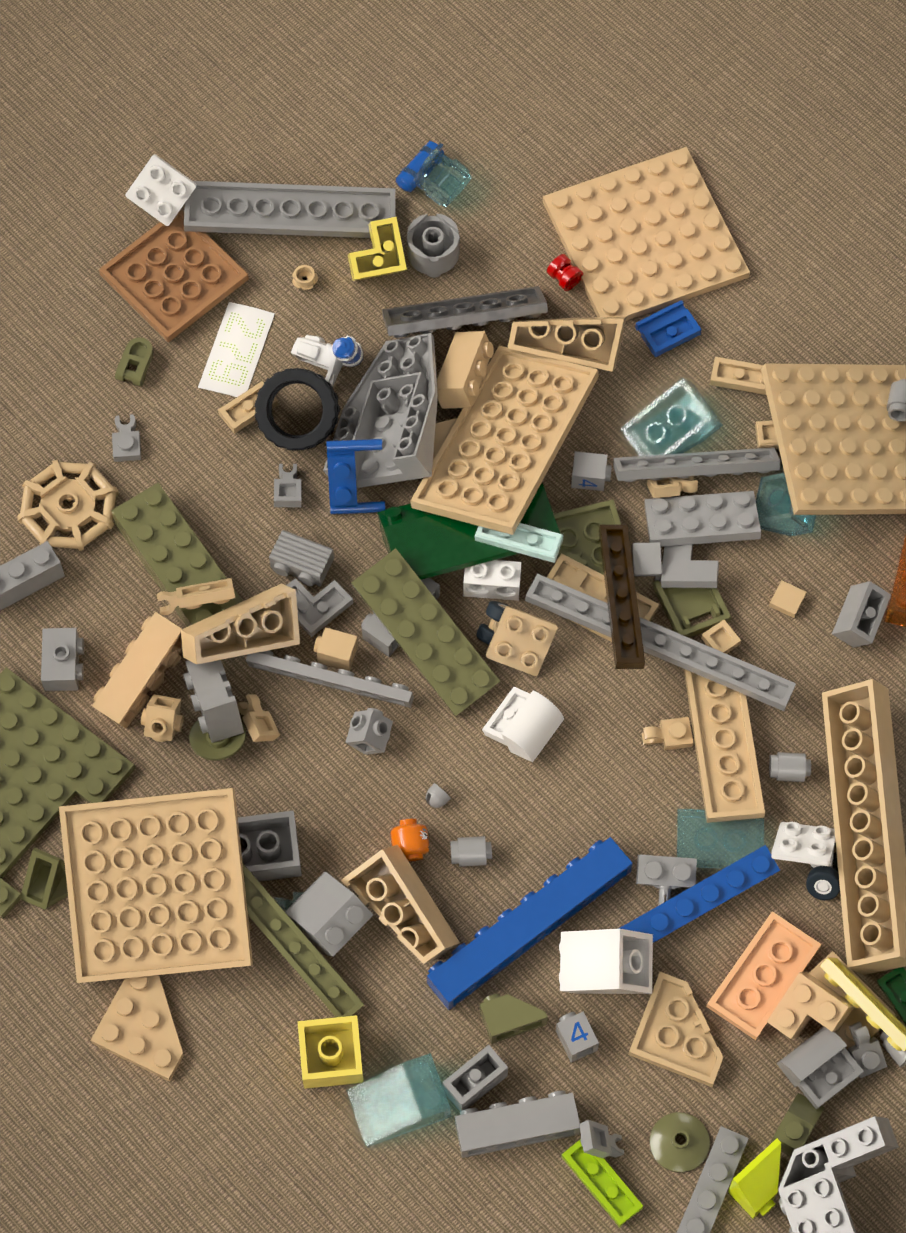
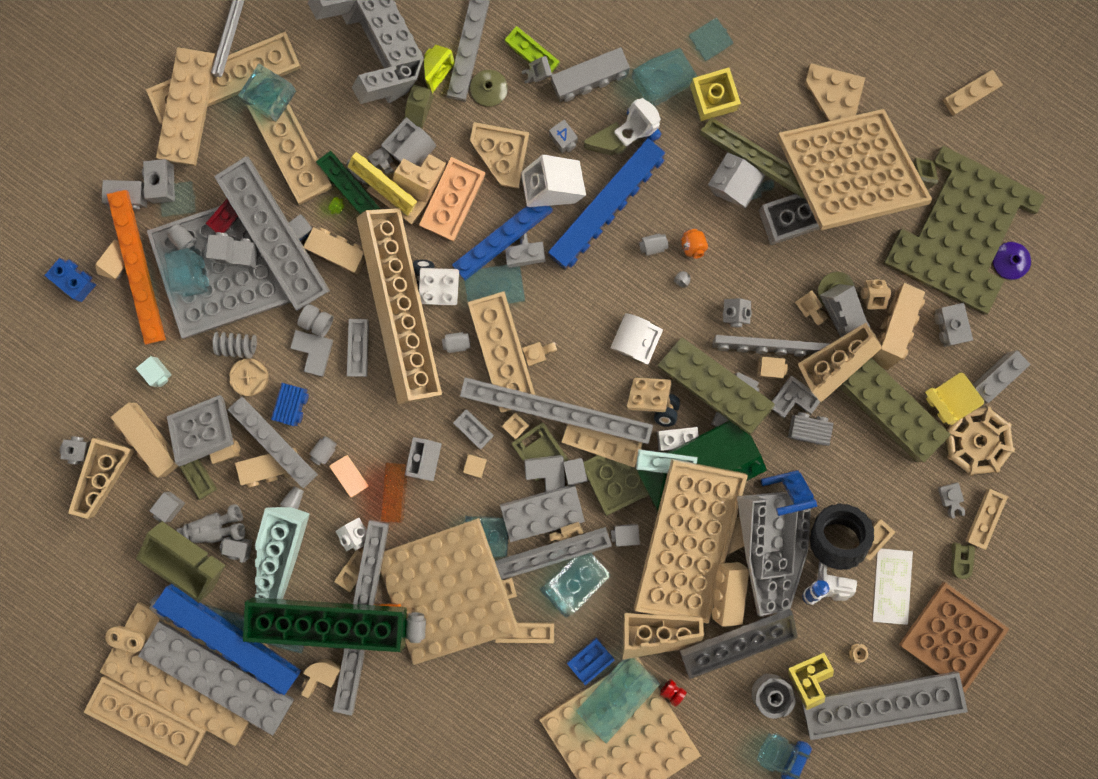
camera: 170 degrees right, 20 degrees up
white plate [125,154,197,226] -> none
tan plate [157,578,235,615] -> none
light grey plate [274,464,301,507] -> none
tan wedge [340,845,460,964] -> none
light grey brick [442,1045,508,1111] -> none
dark brown plate [599,525,645,669] -> none
none -> light grey plate [453,409,494,450]
none -> clear light blue slope [576,658,660,744]
none -> white piece [614,98,662,146]
none -> clear light blue piece [689,17,734,61]
none -> light yellow bracket [925,373,984,425]
none -> tan plate [965,489,1008,550]

